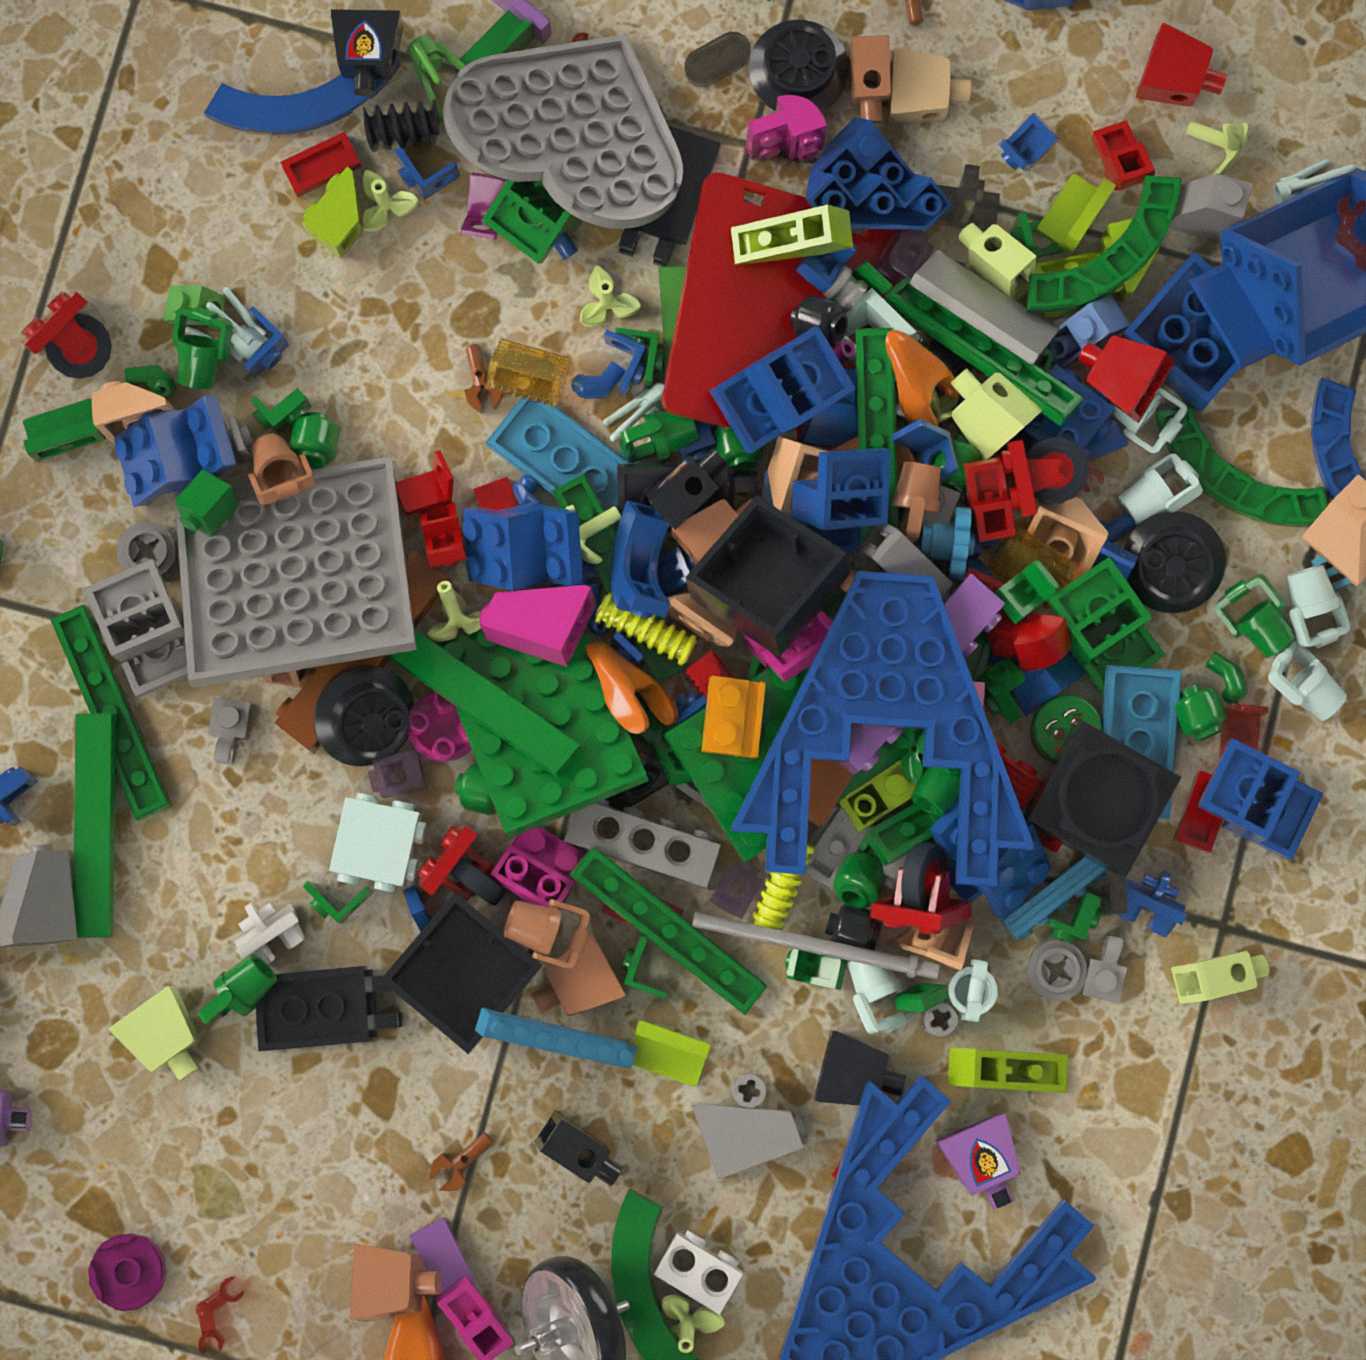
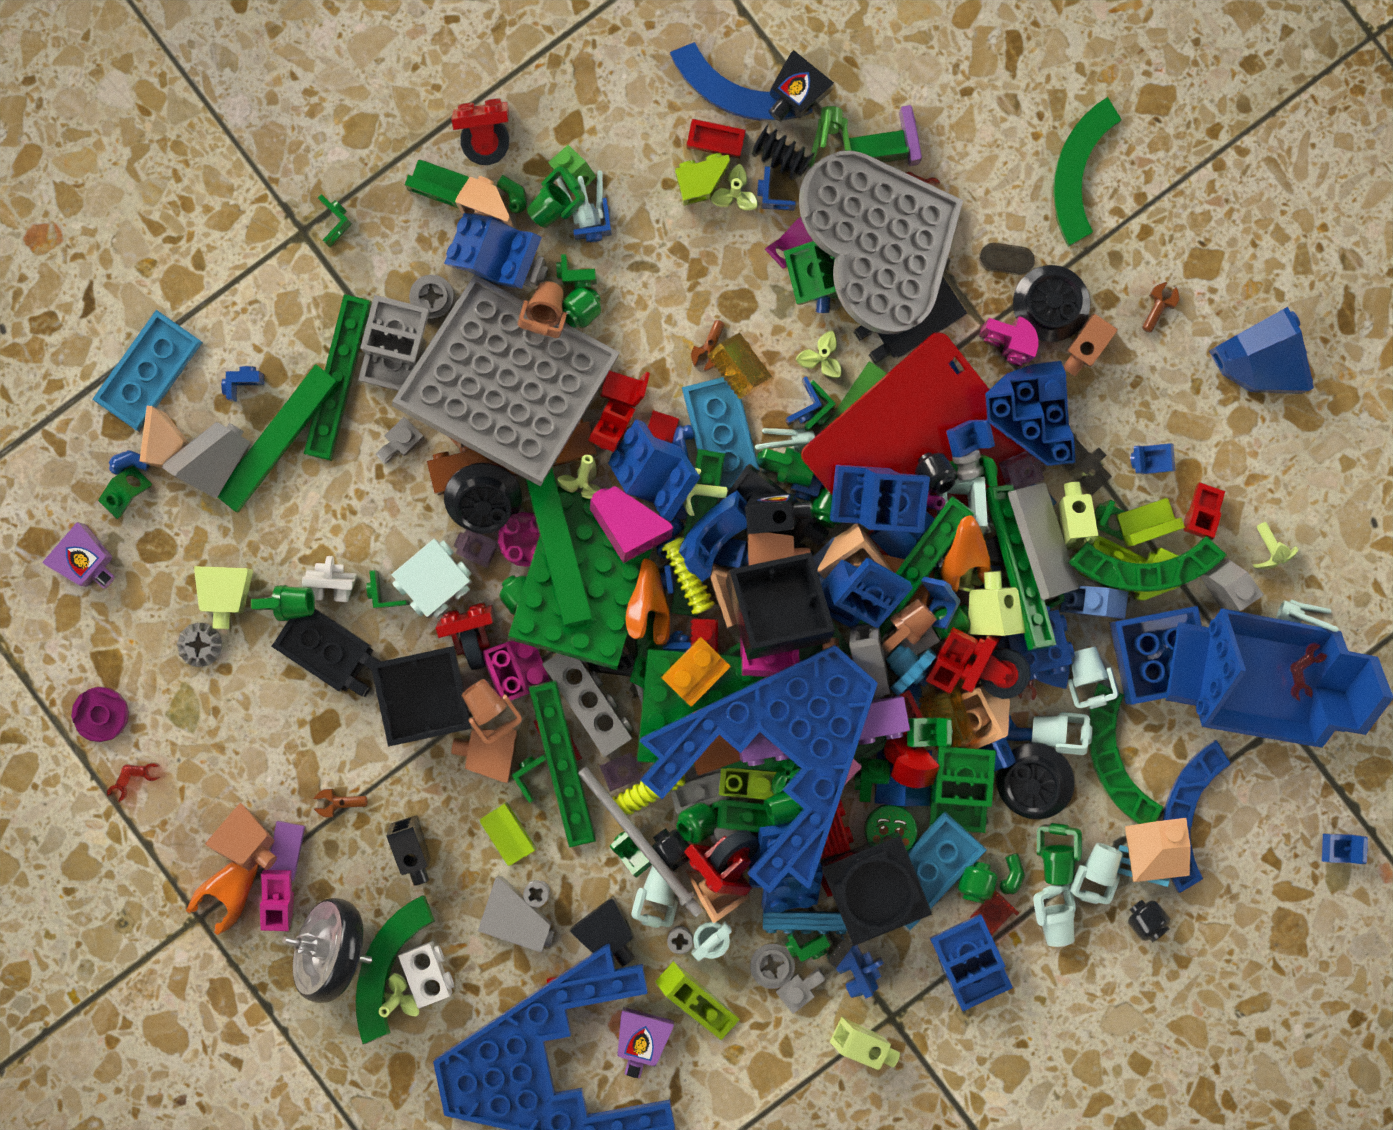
camera: 40 degrees right, 5 degrees up
green brick [174,469,239,537] -> none
blue tile [403,885,432,932] -> none
dark azure piece [475,1008,638,1069] -> none
blue arm [571,361,626,399] -> none
lime slope [731,205,853,265] -> none
tan torso [888,47,971,126] -> none
green tile [894,983,949,1012] -> none
red torso [1079,336,1175,423] -> none
red torso [1135,23,1228,107] -> none
red tile [1173,770,1222,853] -> none
none -> light grey gear [177,623,222,667]

